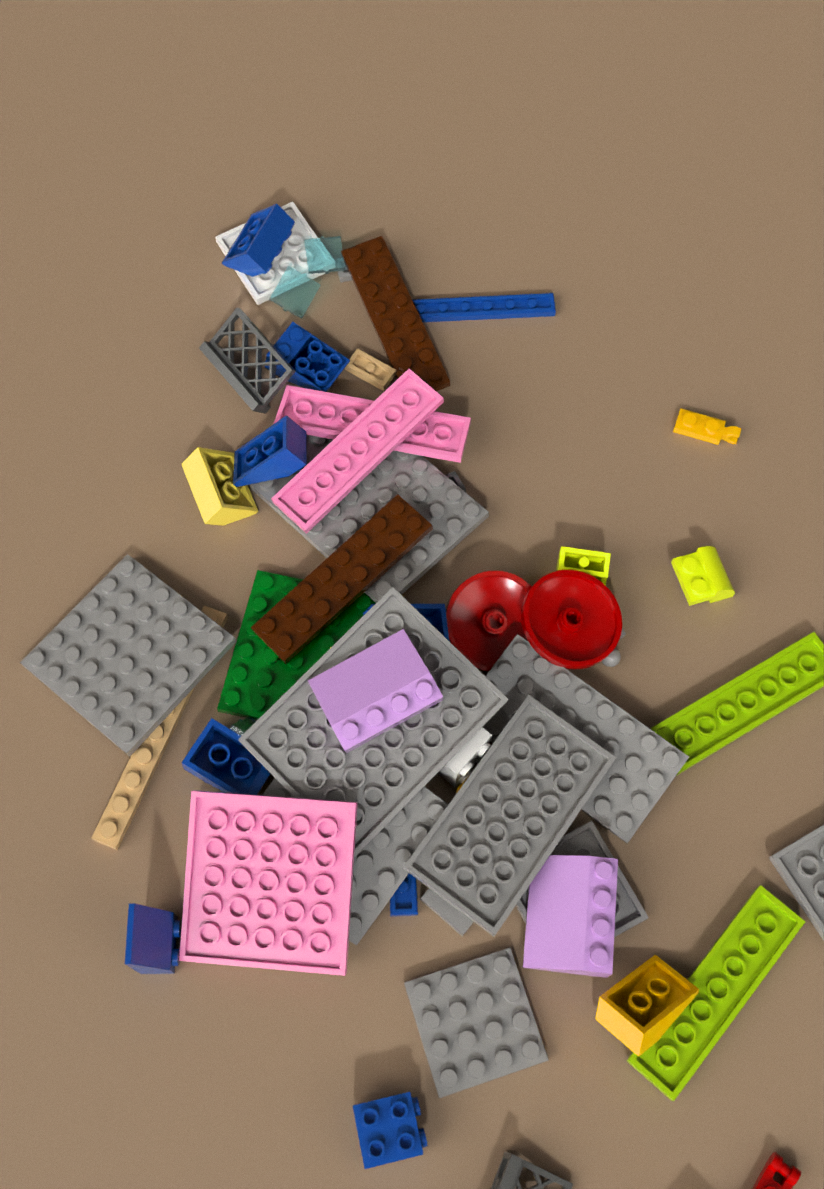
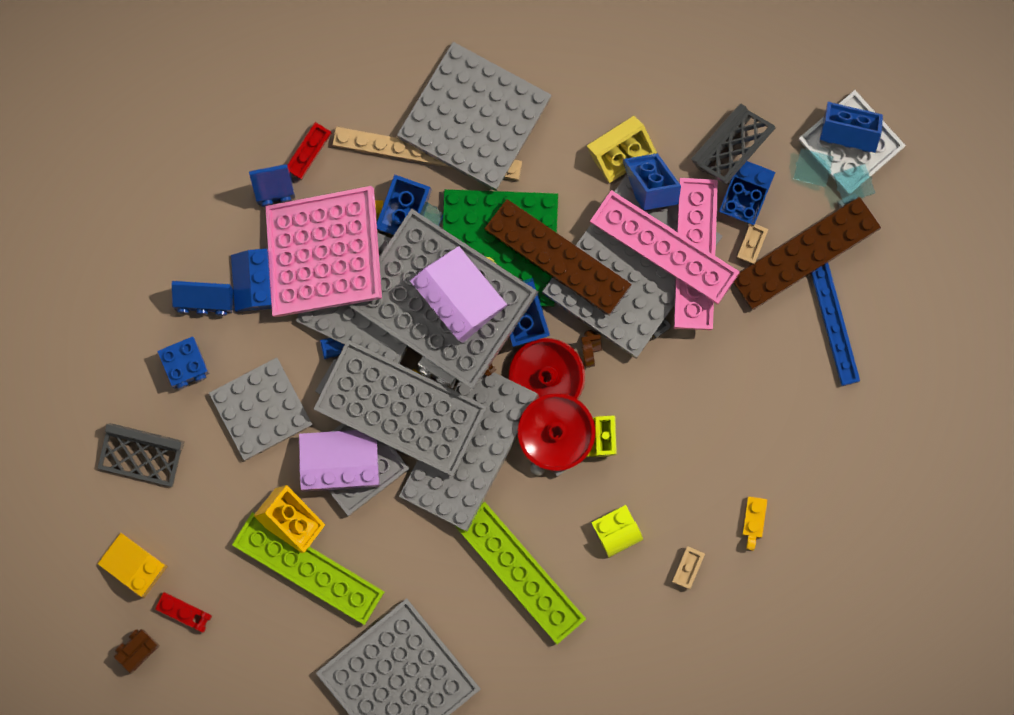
camera: 80 degrees right, 15 degrees up
none -> blue slope [172,281,234,316]
none -> blue slope [231,248,272,312]
none -> red plate [287,122,332,180]
none -> reddish brown piece [581,330,602,368]
none -> tan plate [672,546,705,590]

